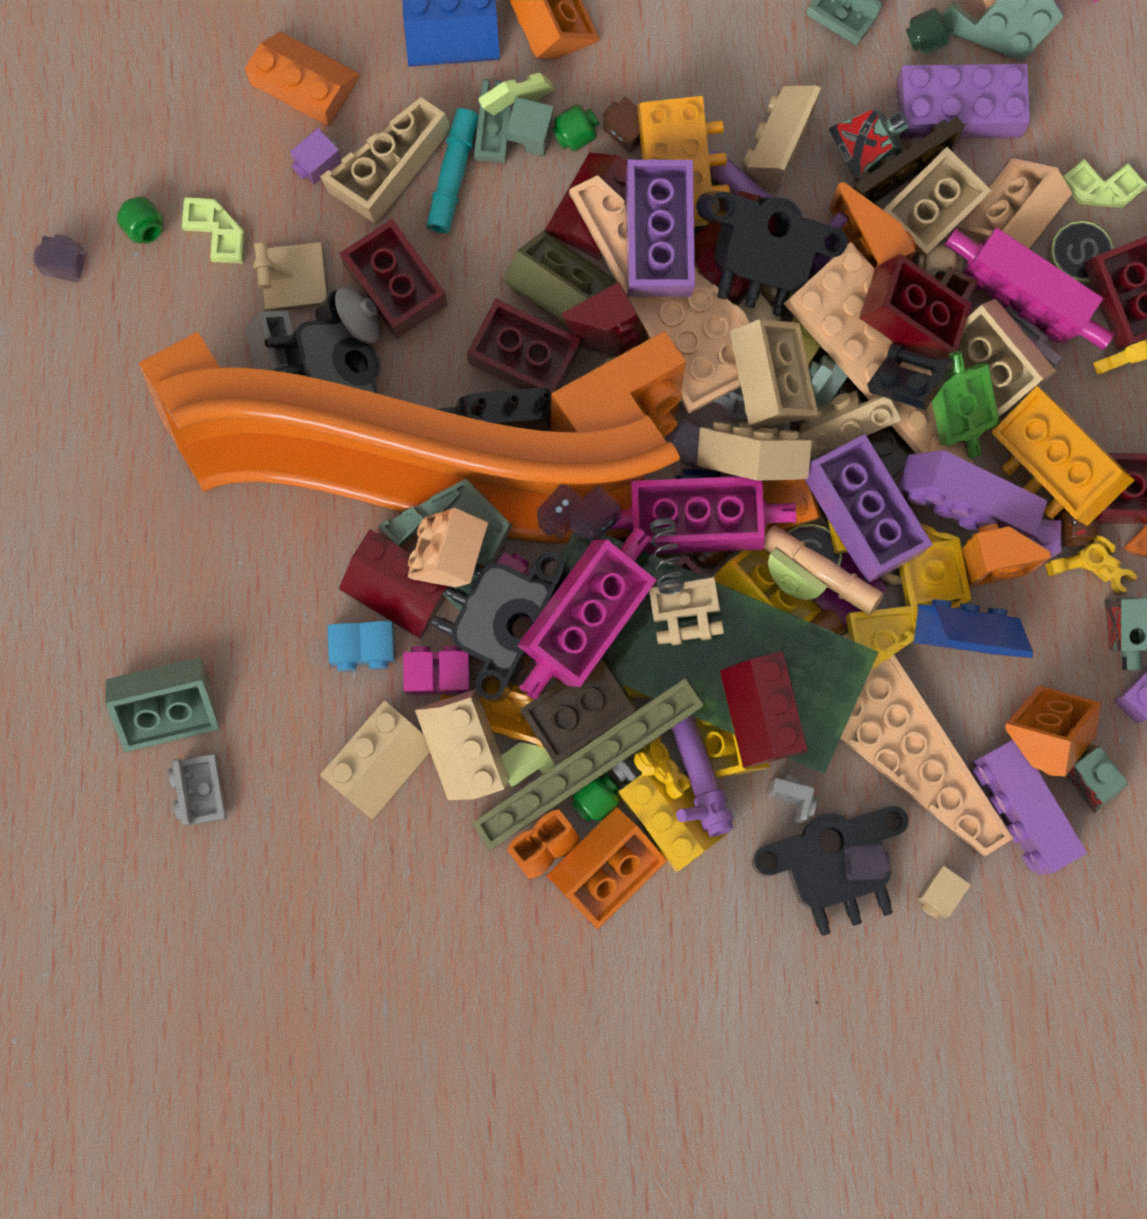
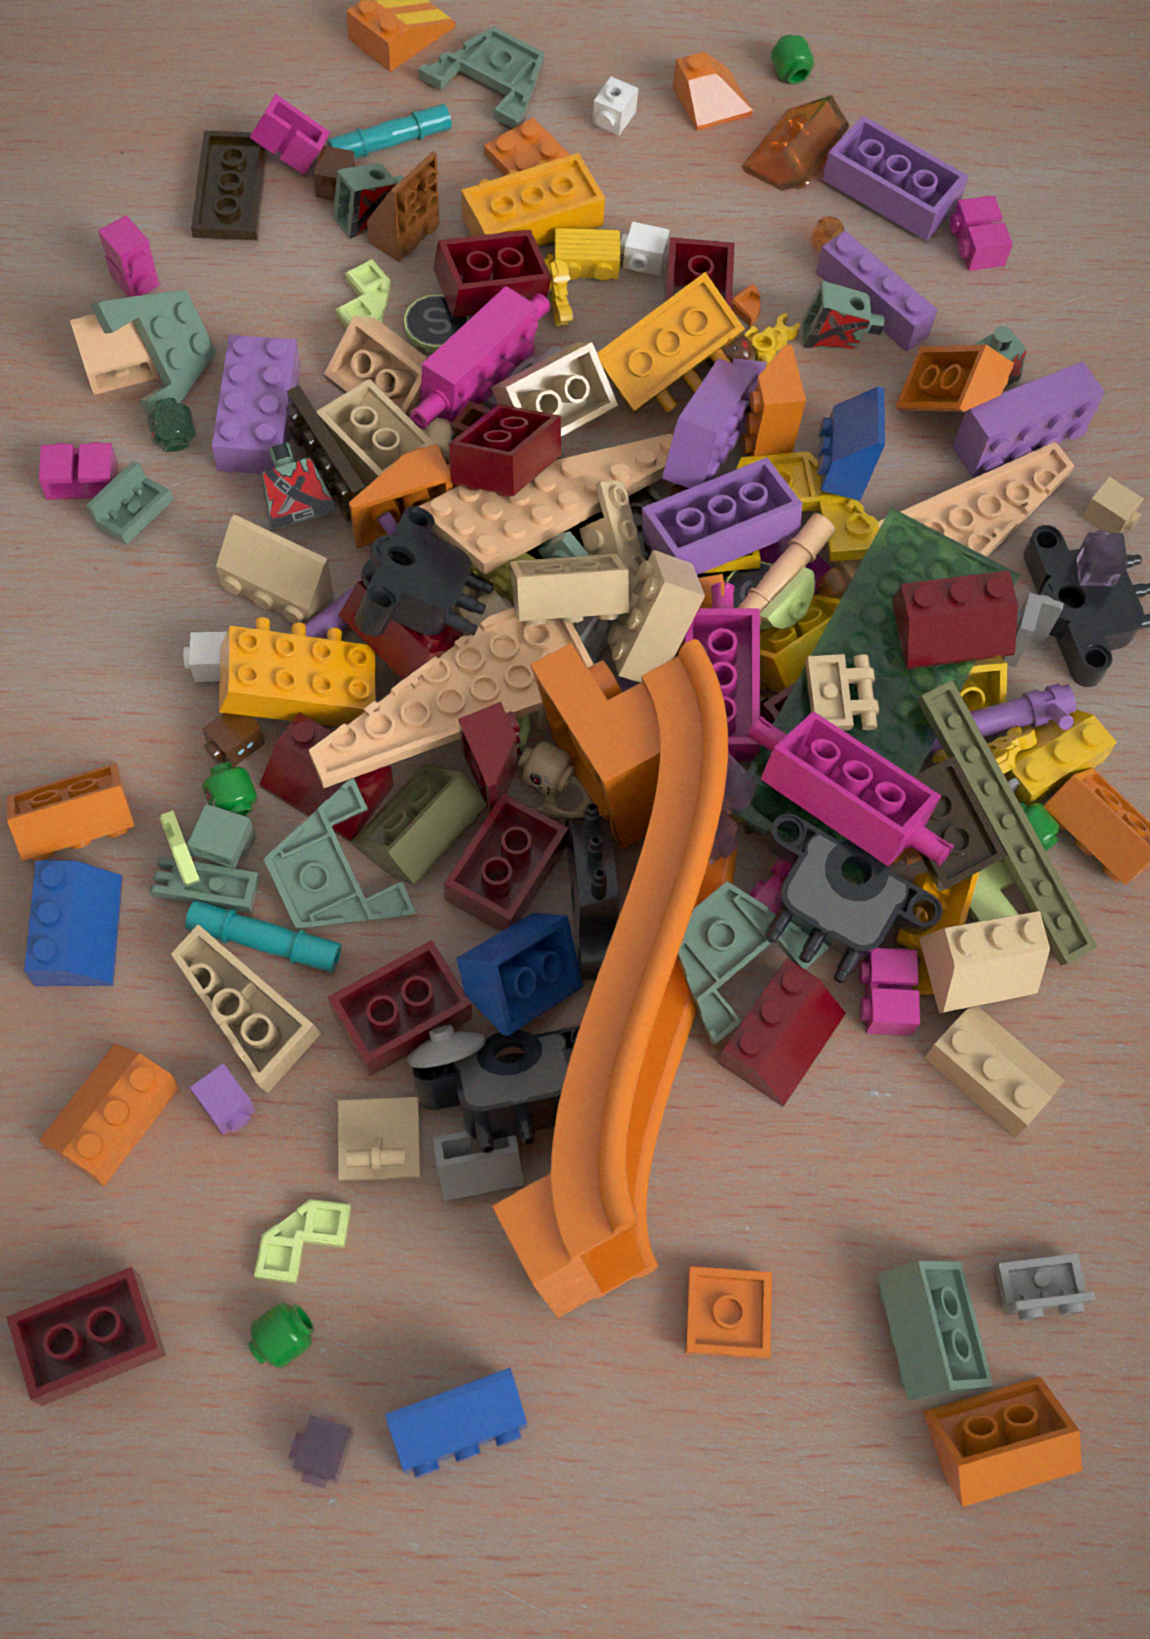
camera: 90 degrees left, 15 degrees down
dark azure brick [327,621,396,672] -> none
light nougat slope [407,508,488,587] -> none
orange brick [507,809,581,879] -> none
medium lavender brick [626,160,695,297] -> none
dark grey piece [650,518,684,595] -> none
black plate [867,343,954,410] -> none
bright green plate [932,351,999,458] -> none
none -> dark red brick [6,1267,166,1406]
none -> white brick [183,632,227,682]
none -> sand green wing [263,778,416,929]
none -> blue slope [385,1368,527,1478]
none -> blue slope [456,913,584,1036]
none -> orange plate [685,1266,772,1360]
none -> orange slope [924,1377,1083,1507]

